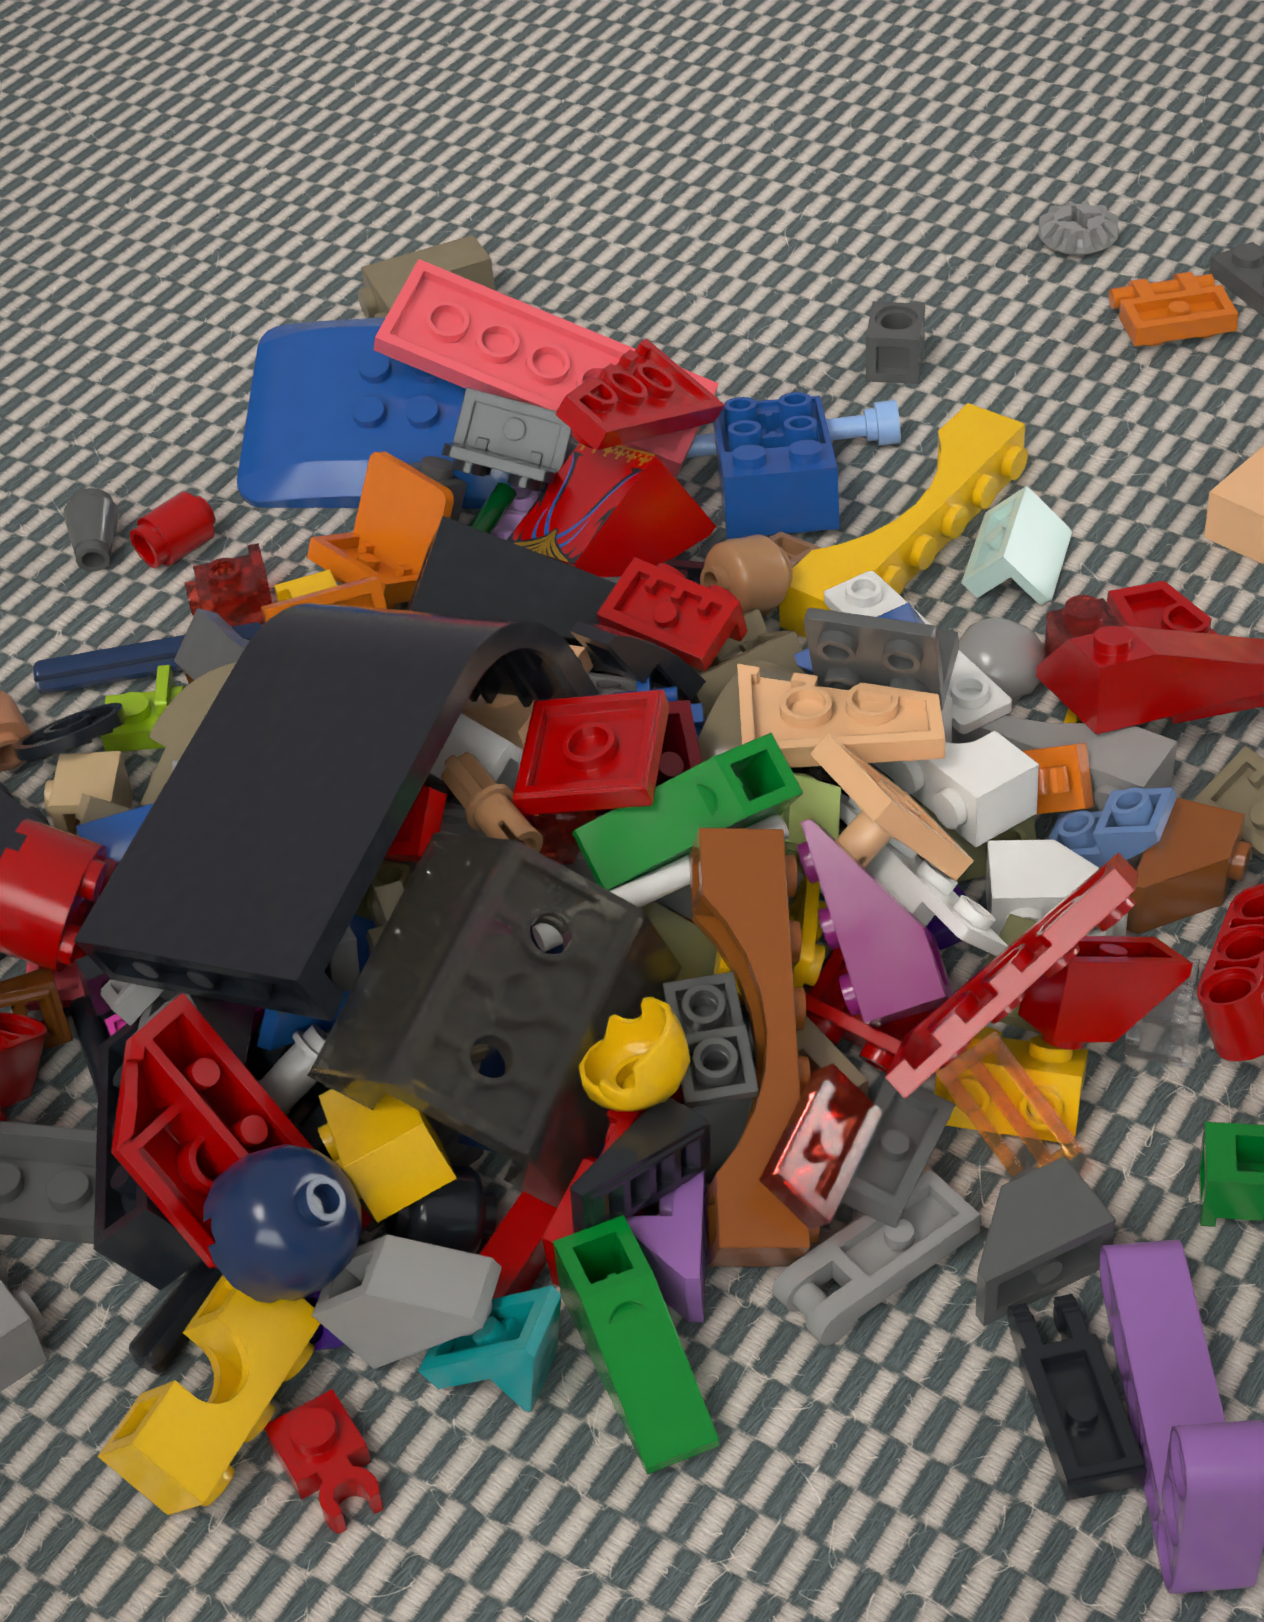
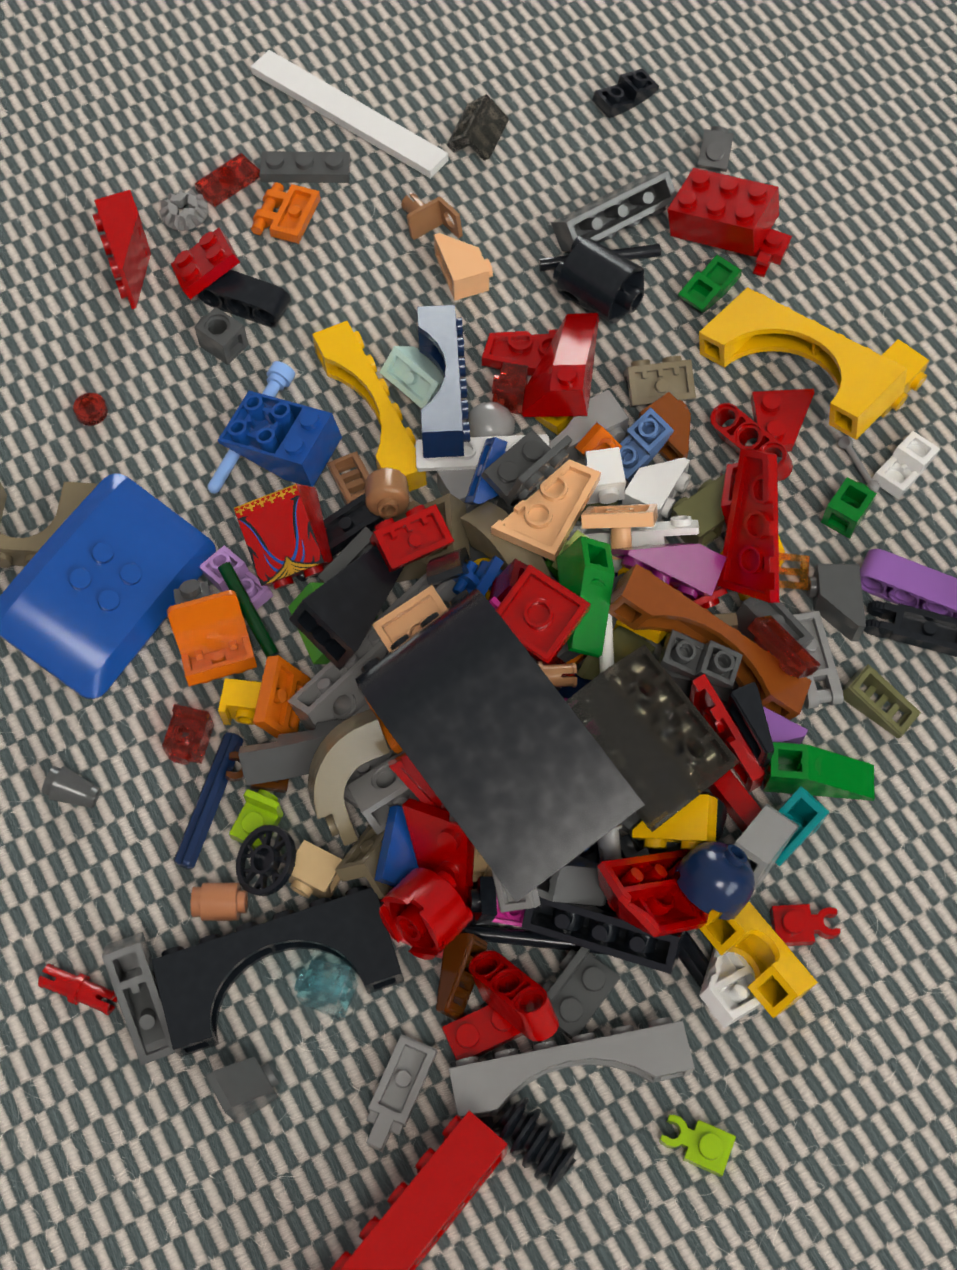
camera: 65 degrees left, 20 degrees up
red brick [130,491,216,568] -> none
coral plate [374,259,719,477] -> none
bracket [442,387,572,492] -> none
red wing [555,338,725,451] -> none
yellow hair [578,997,690,1112] -> none
none -> clear red tile [73,393,108,426]
none -> red slope [92,190,151,309]
none -> red plate [171,227,240,300]
none -> clear red plate [194,153,260,207]
none -> black beam [197,270,291,327]
none -> arch [417,305,470,458]
none -> white wing [699,948,762,1028]
none -> olive slope [842,664,921,739]

